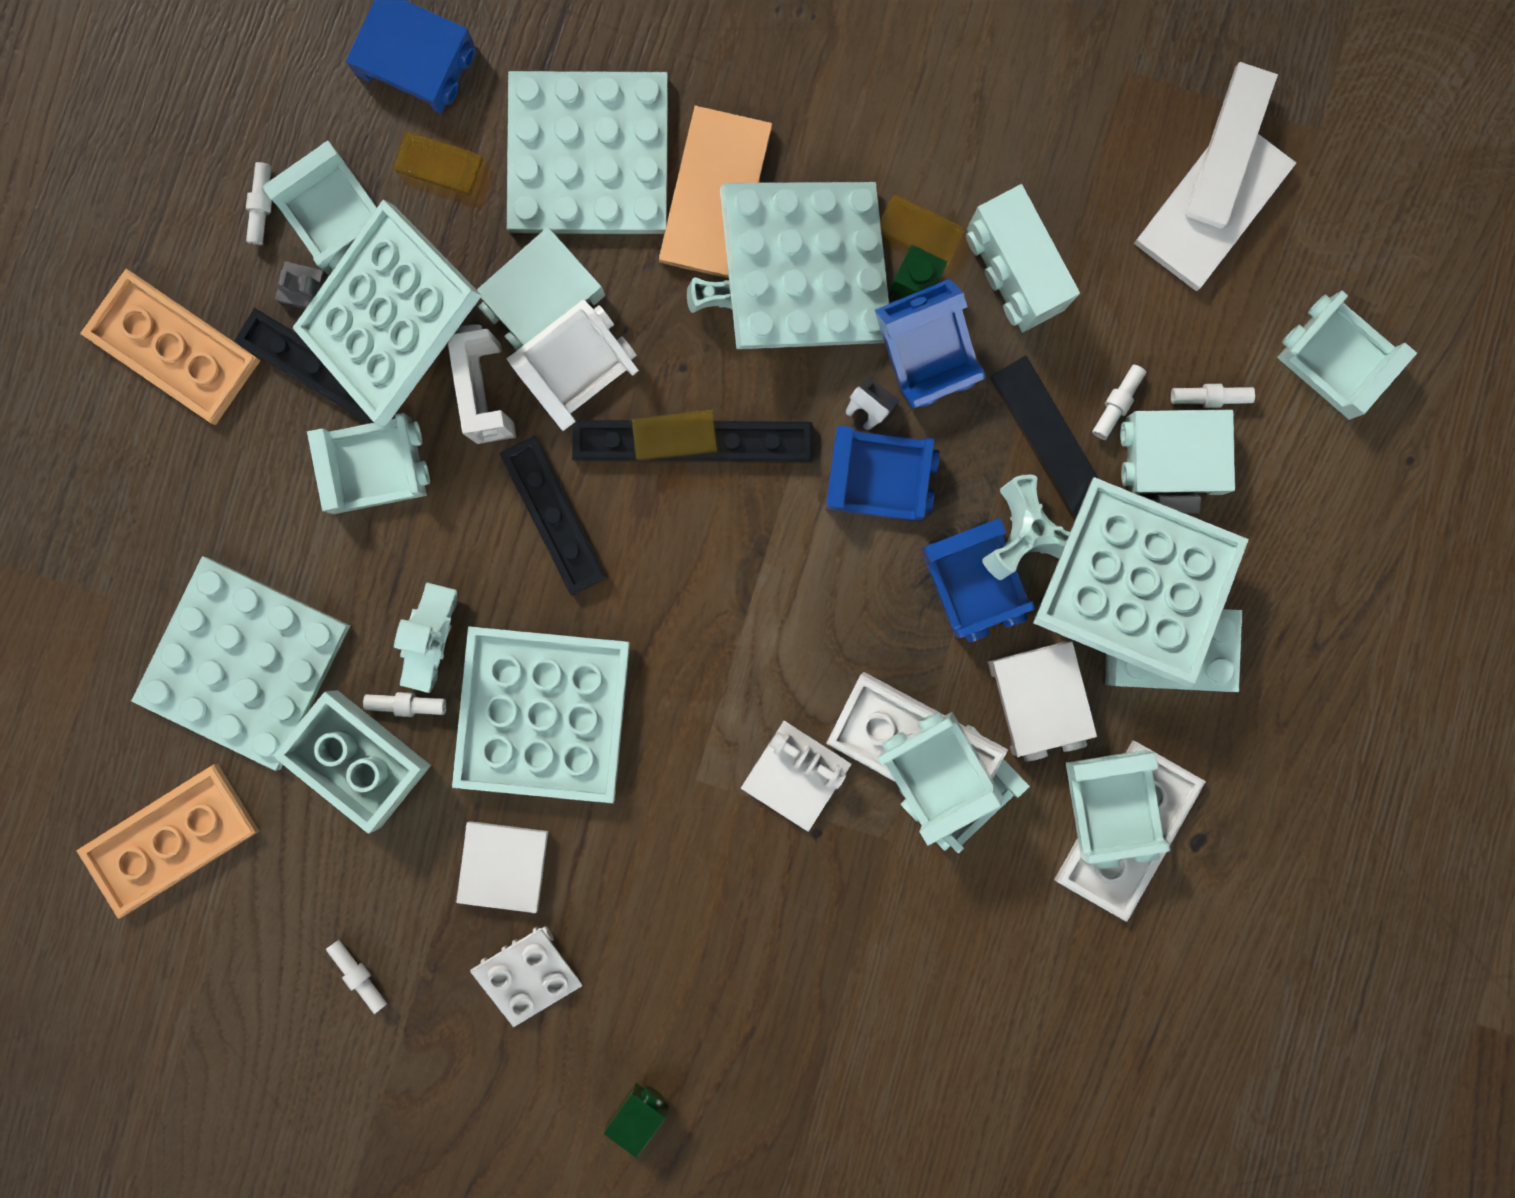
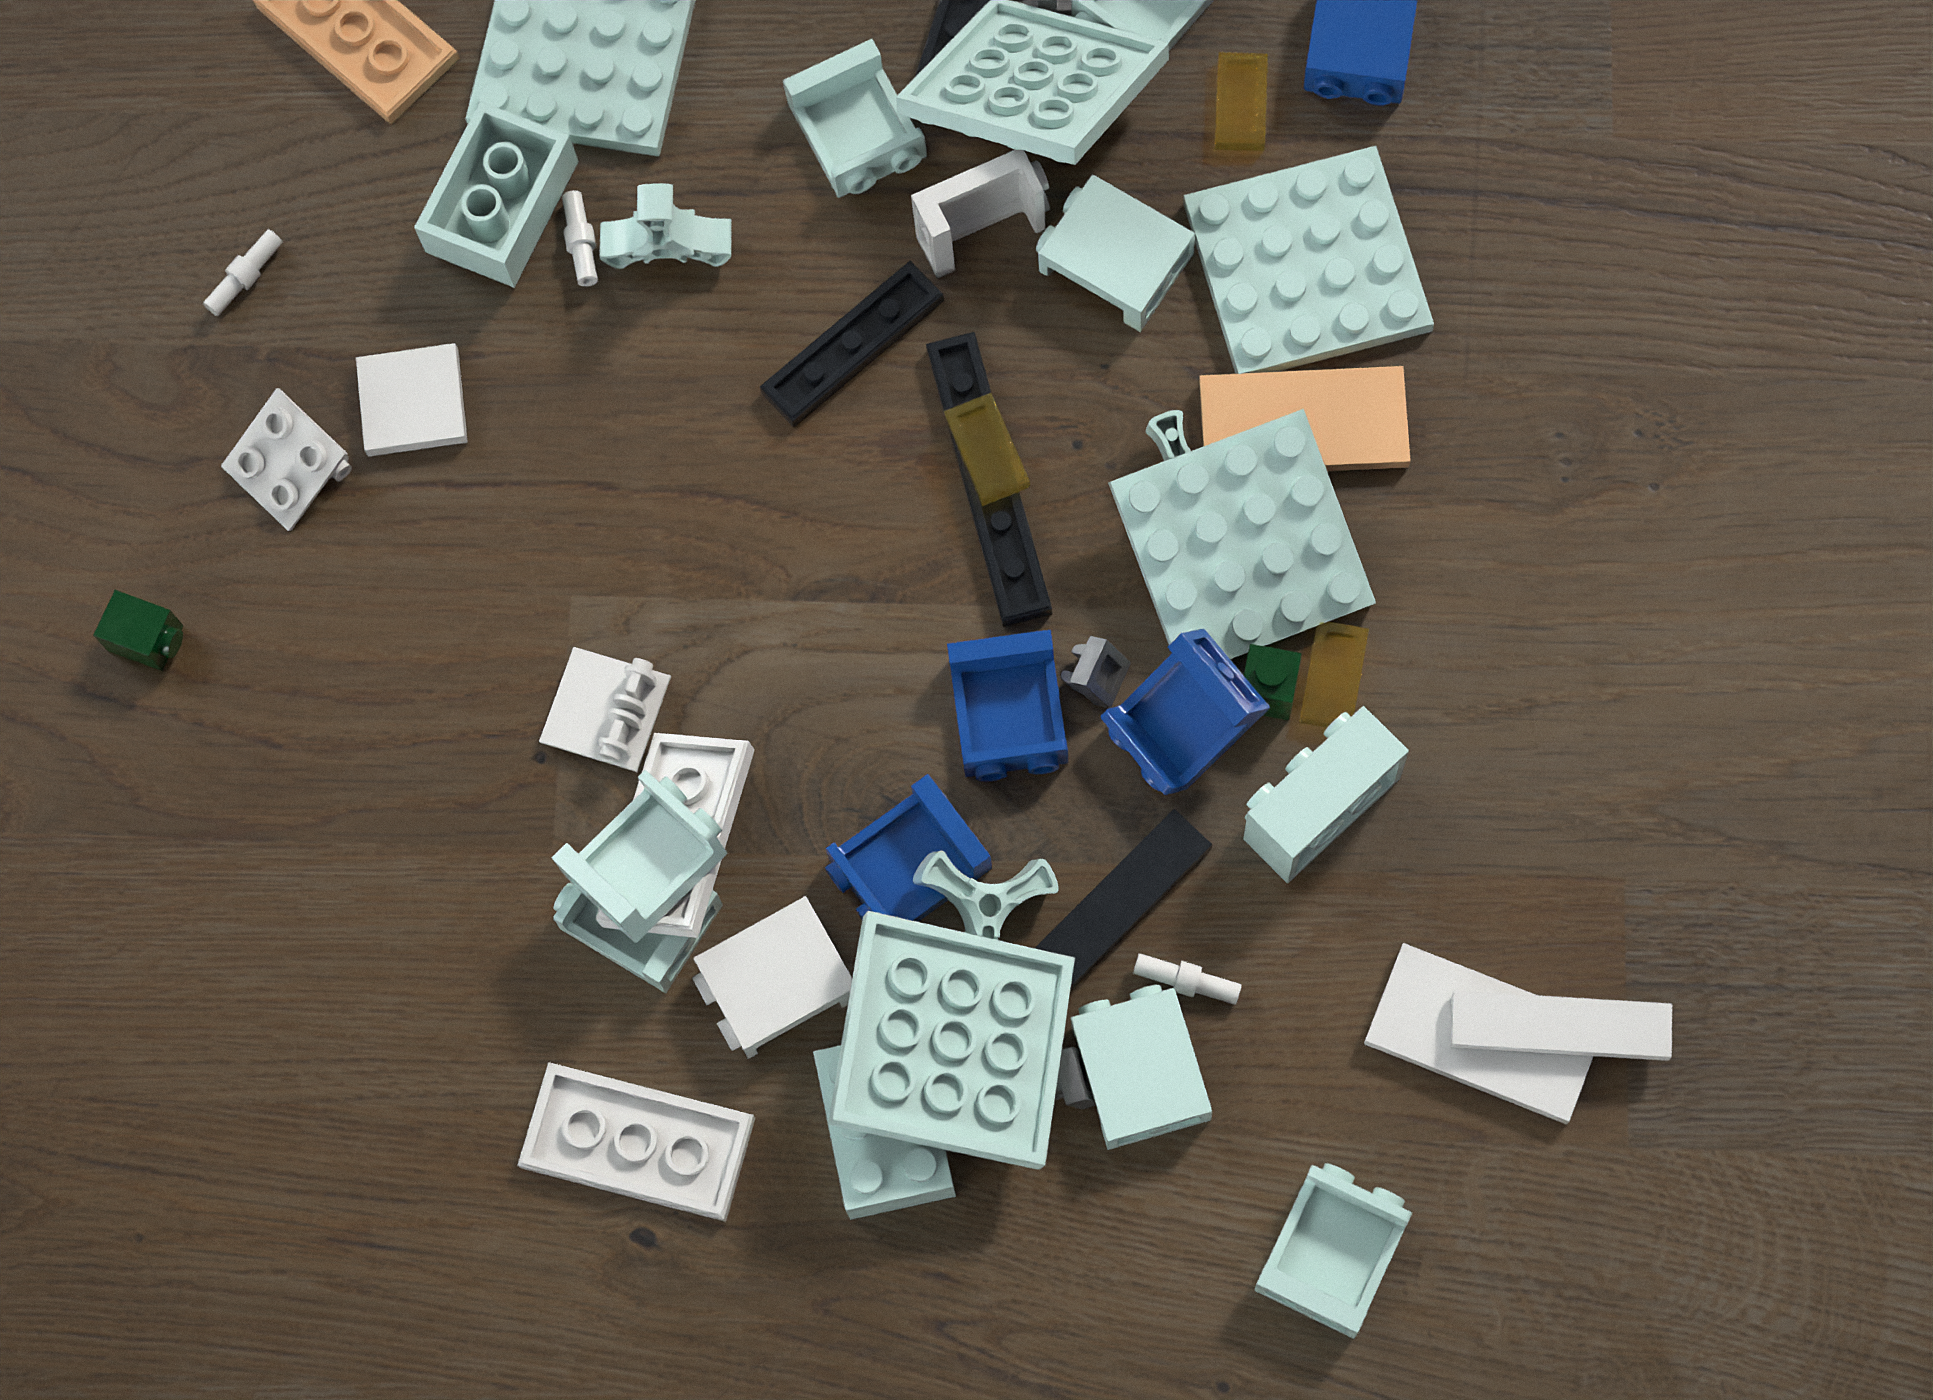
camera: 80 degrees right, 15 degrees down
light aqua plate [452,627,630,803] -> none
white panel [507,299,639,431] -> none
light aqua panel [1066,750,1171,869] -> none
white bar [1171,384,1255,408] -> none

